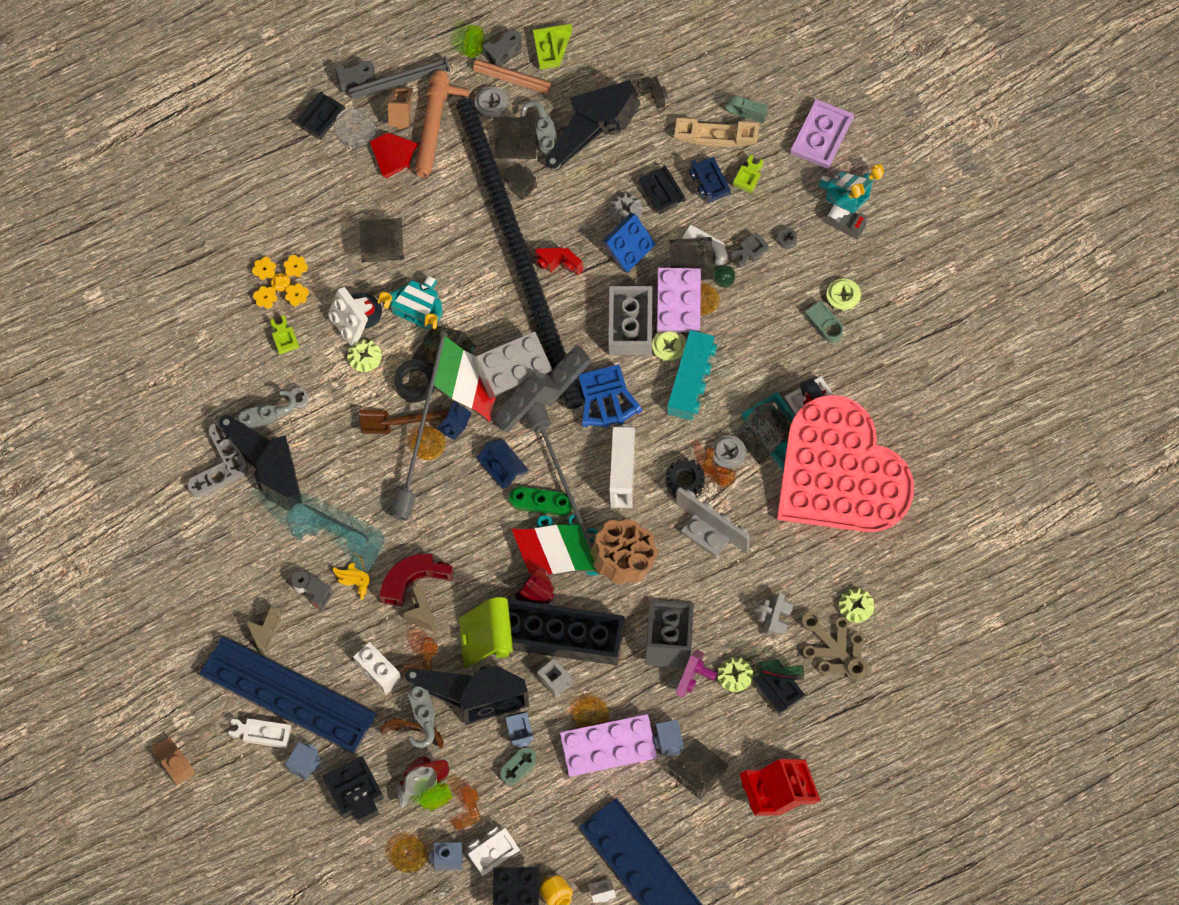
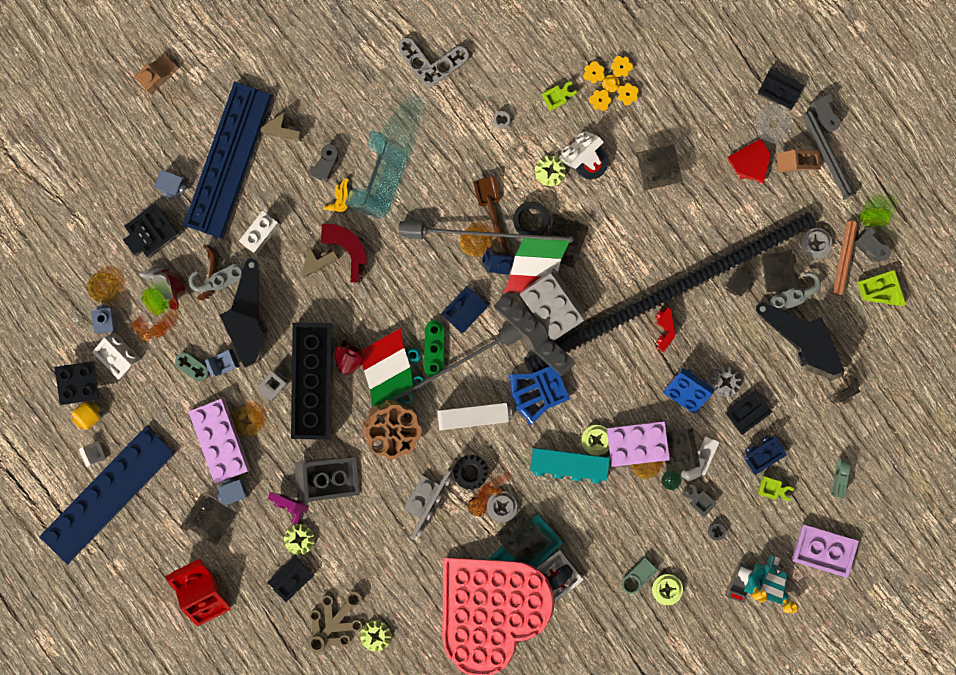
camera: 75 degrees right, 20 degrees up
black slope [219,390,304,513] -> none
white plate [228,718,292,749] -> none
torso [377,276,443,330] -> none
clear orange plate [404,637,438,673] -> none
nougat cylinder [415,71,469,178] -> none
lime door [459,597,513,668] -> none
light grey brick [609,286,653,355] -> none
tan slope [674,118,760,147] -> none
light grey hips [754,593,793,636] -> none
clear green slope [757,659,804,681] -> none

